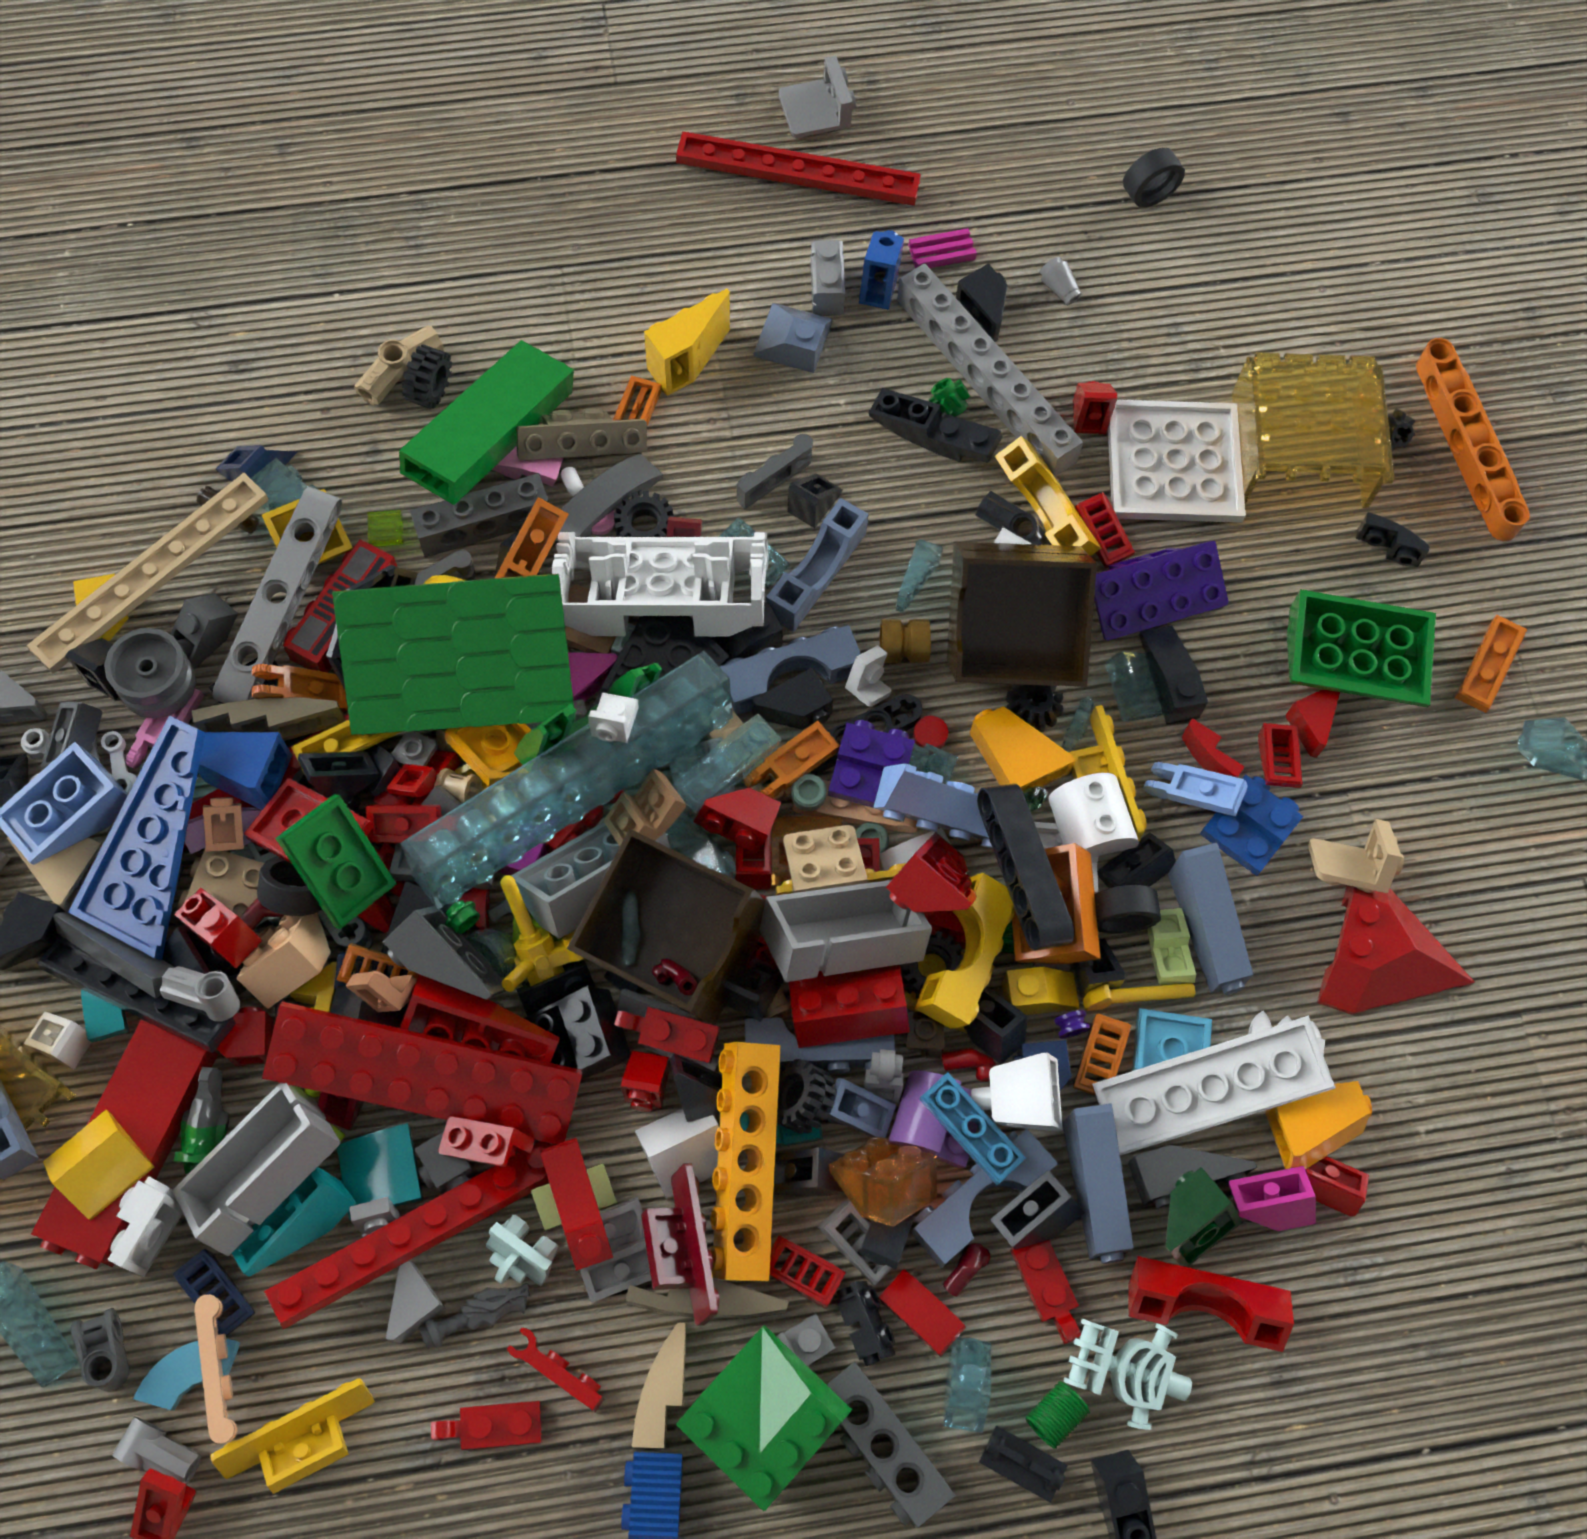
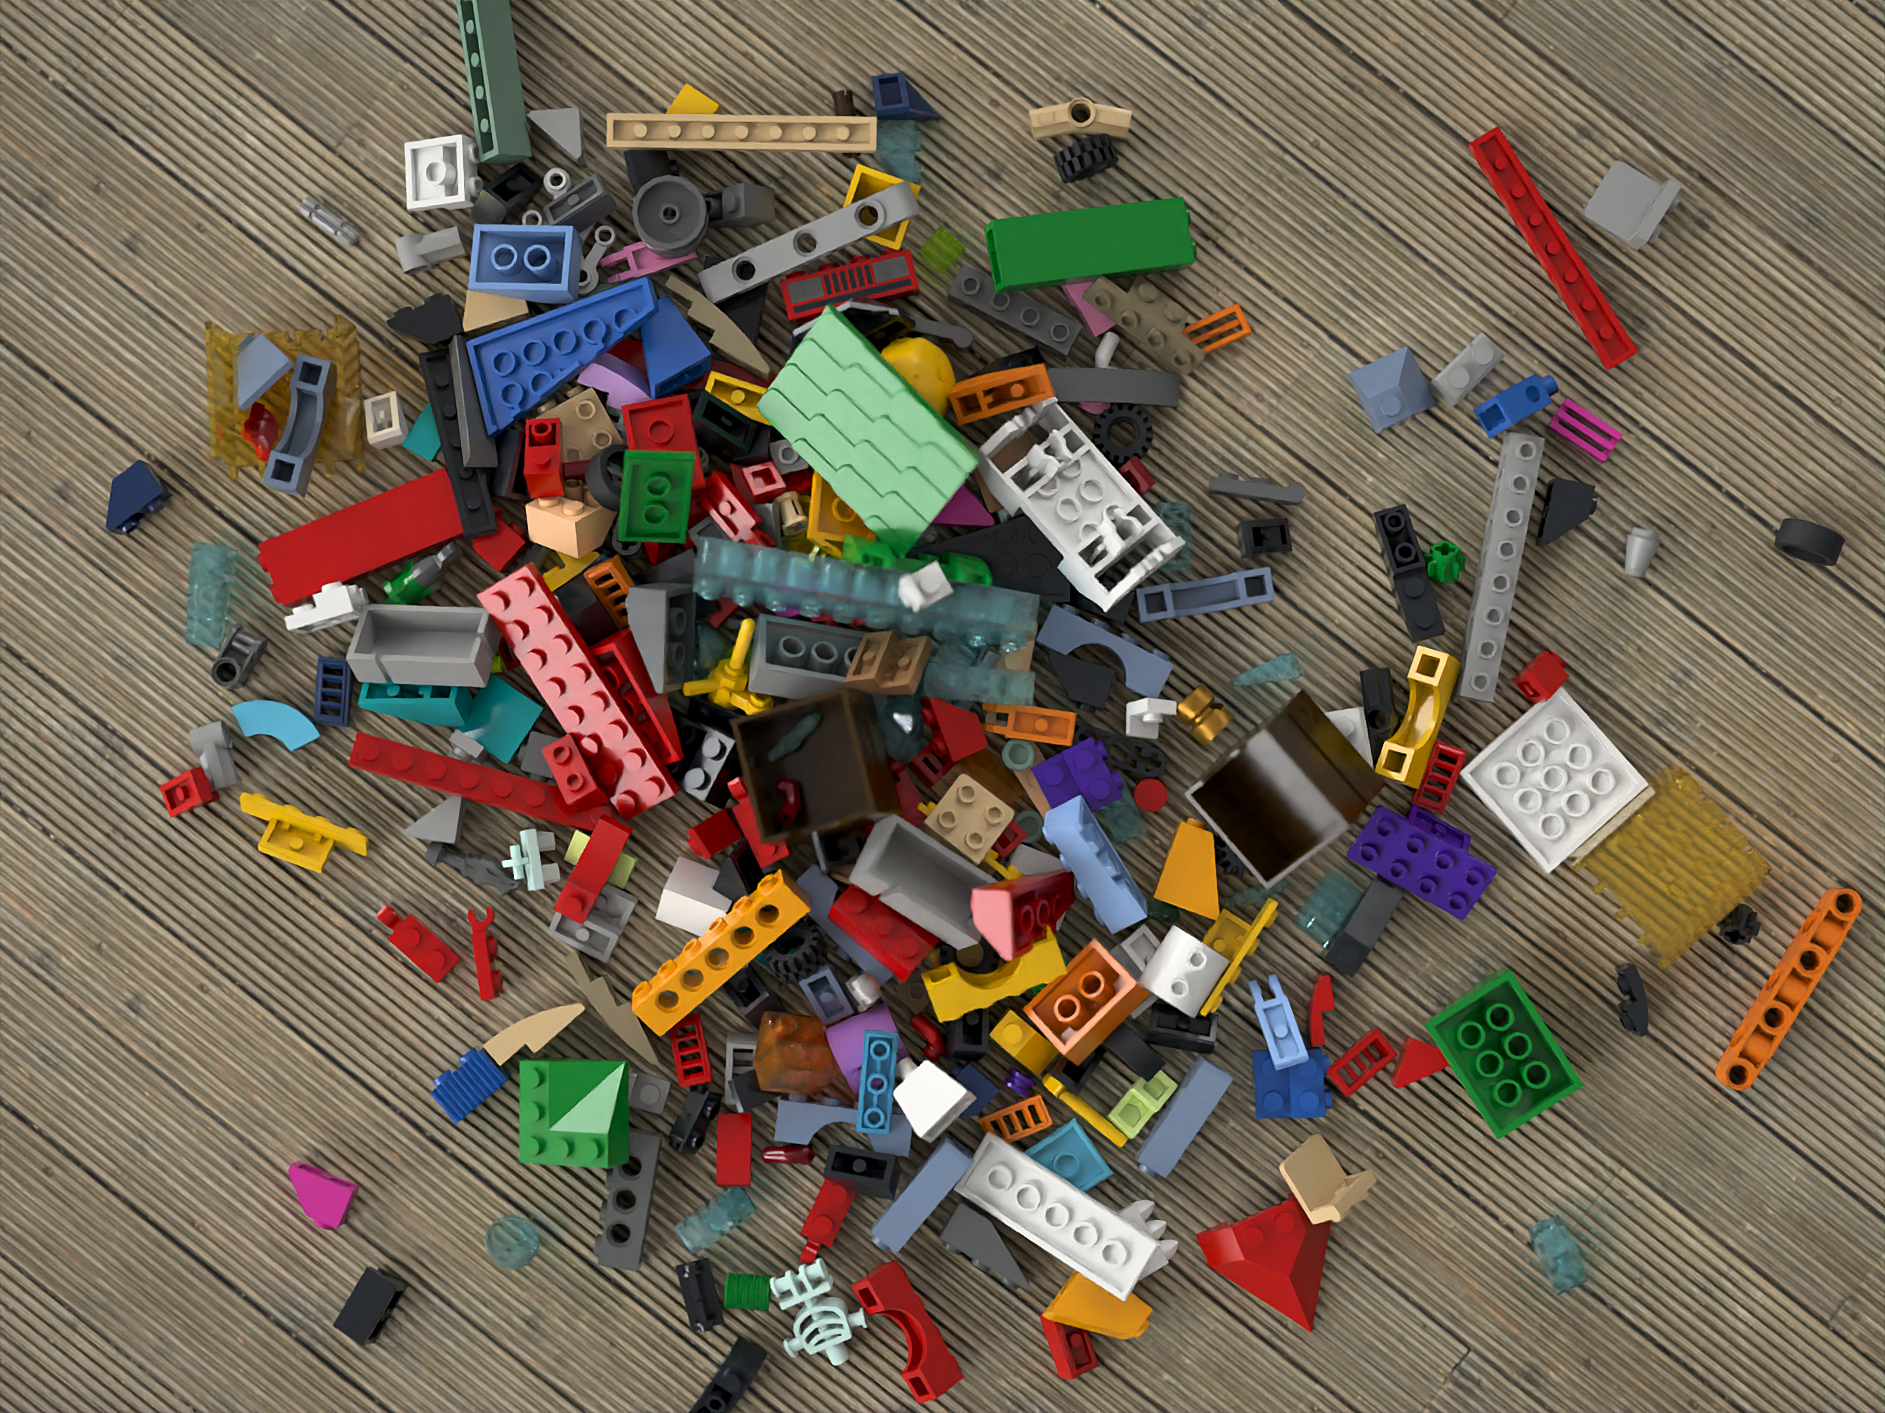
camera: 50 degrees right, 20 degrees up
yellow slope [43,1109,154,1220] -> none
light grey piece [160,966,240,1021] -> none
light nougat plate [194,1294,238,1443] -> none
nougat bracket [203,797,244,852] -> none
orange hinge [252,664,348,712] -> none
nougat bracket [346,971,417,1012] -> none
green plate [445,900,480,934] -> none
dark red bracket [641,1163,720,1326] -> none
yellow slope [644,288,730,396] -> none
black beam [977,783,1074,951] -> none
dark green slope [1166,1167,1243,1267] -> none
dark pink slope [1228,1166,1316,1231] -> none
orange tile [1455,614,1528,713] -> none

